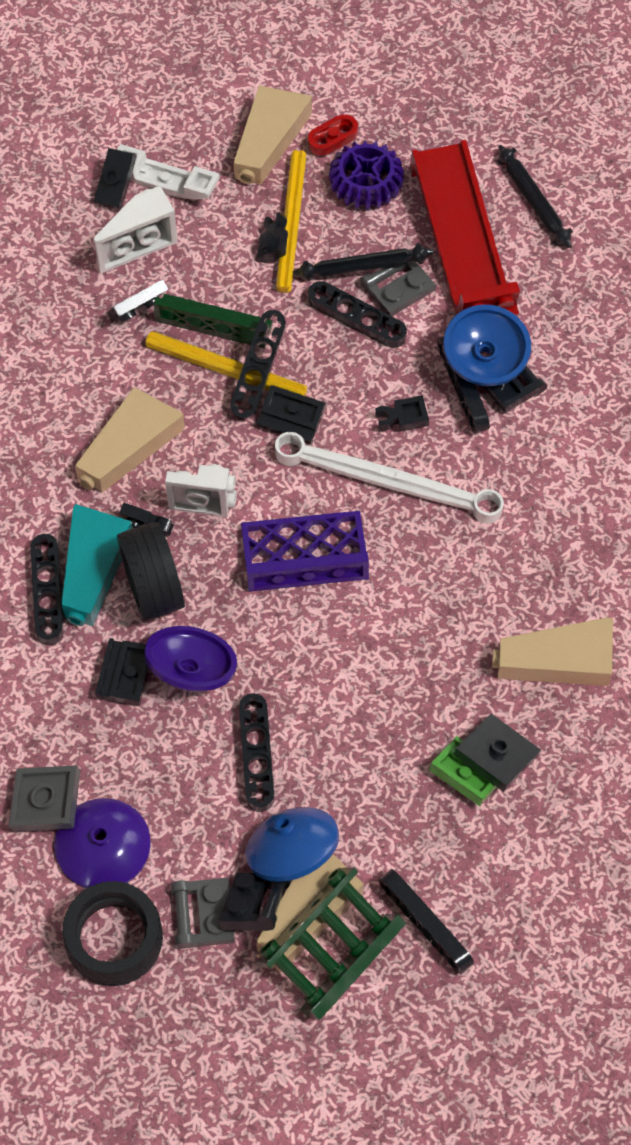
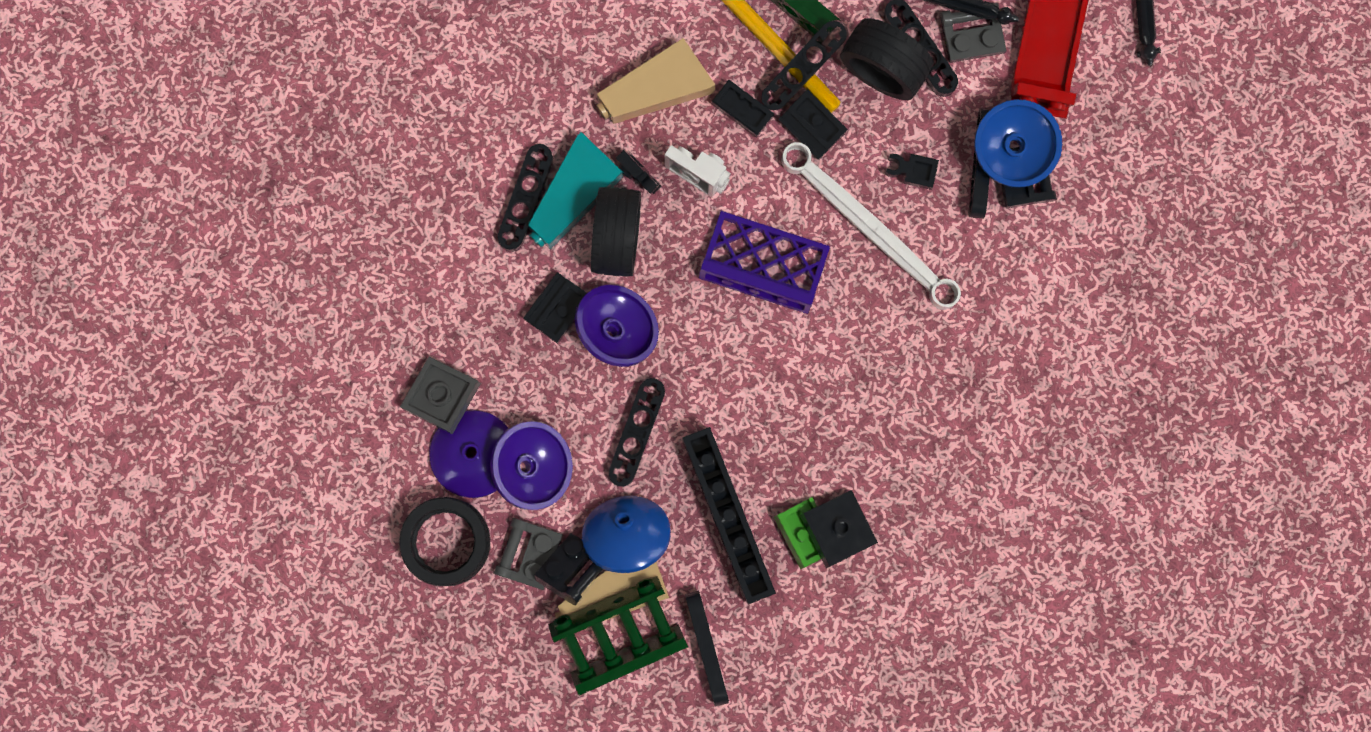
camera: 20 degrees right, 20 degrees up
tan slope [492,617,613,686] -> none
none -> dark purple dish [490,421,573,510]
none -> black brick [682,427,776,605]
none -> black plate [711,80,775,138]
none -> black tyre [840,18,934,101]

